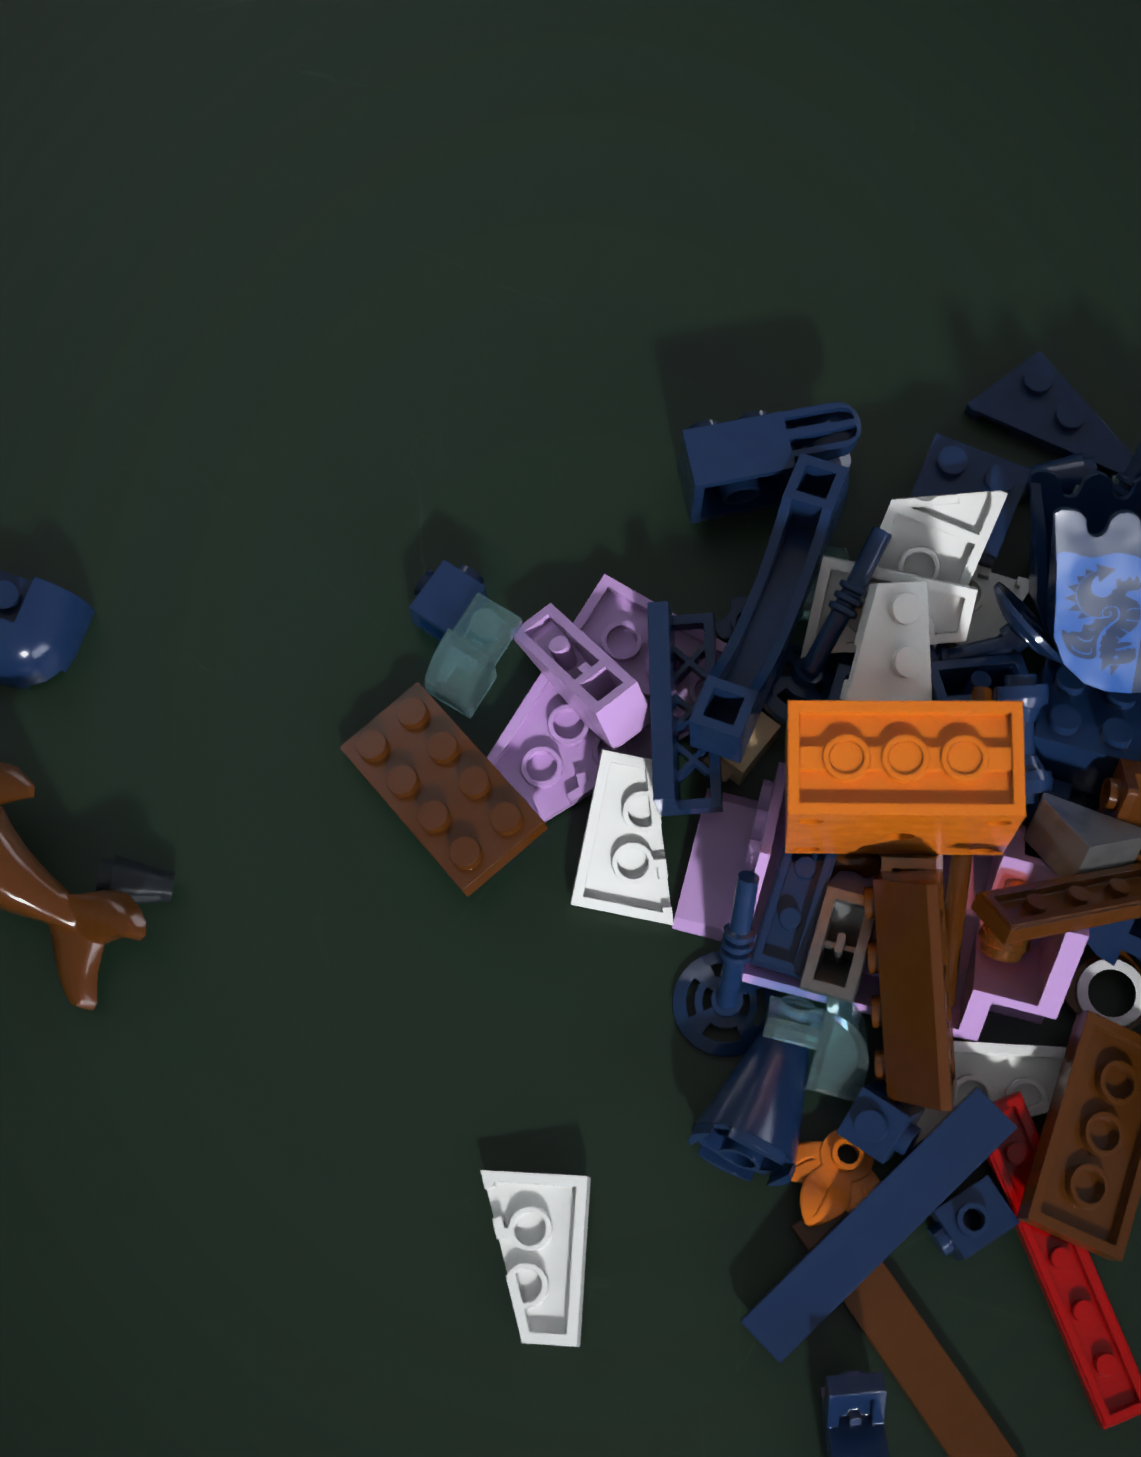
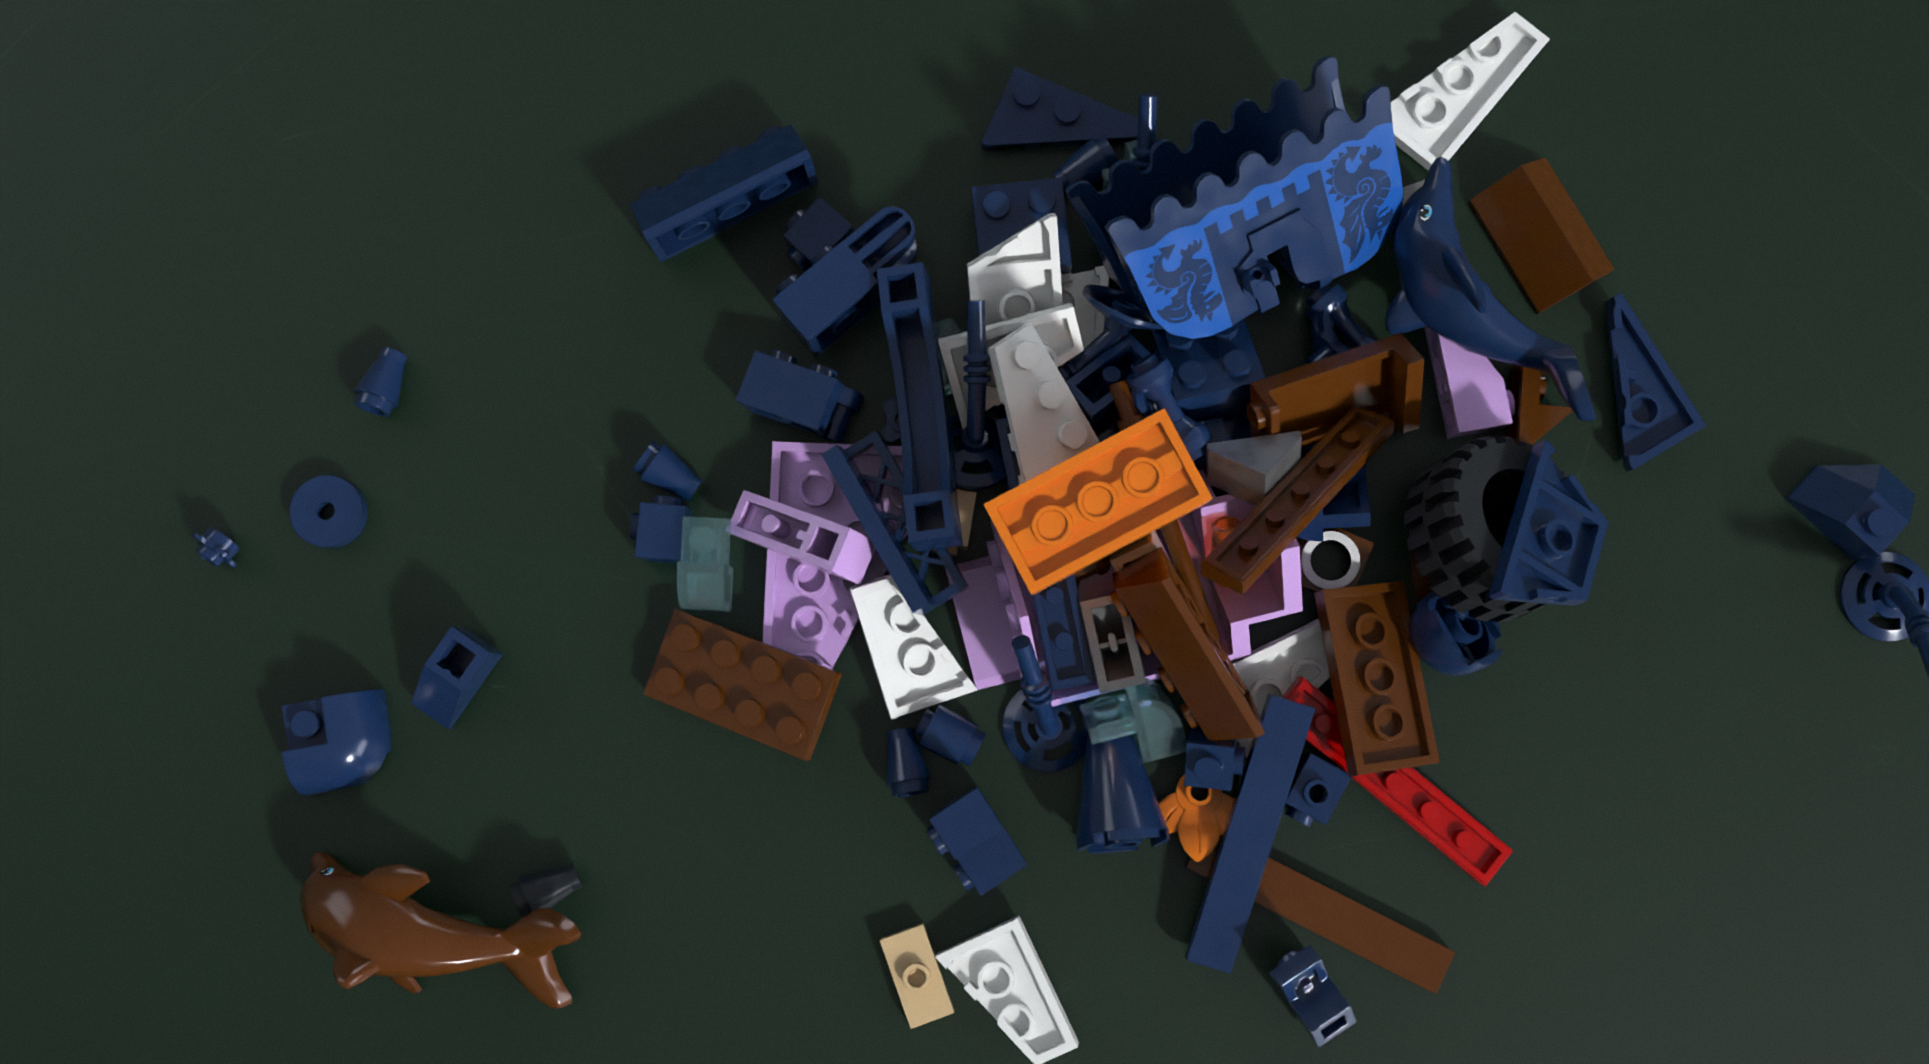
camera: 30 degrees left, 10 degrees up
none -> dark blue plate [191,527,240,569]
none -> dark blue piece [290,475,368,548]
none -> dark blue cone [354,347,408,417]
none -> dark blue slope [411,626,503,729]
none -> dark blue slope [630,124,819,262]
none -> dark blue cone [633,440,703,502]
none -> dark blue hinge [735,349,865,444]
none -> dark blue brick [783,196,854,272]
none -> tan plate [880,923,954,1029]
none -> dark blue cone [886,728,932,798]
none -> dark blue brick [915,705,986,767]
none -> dark blue brick [927,784,1028,896]

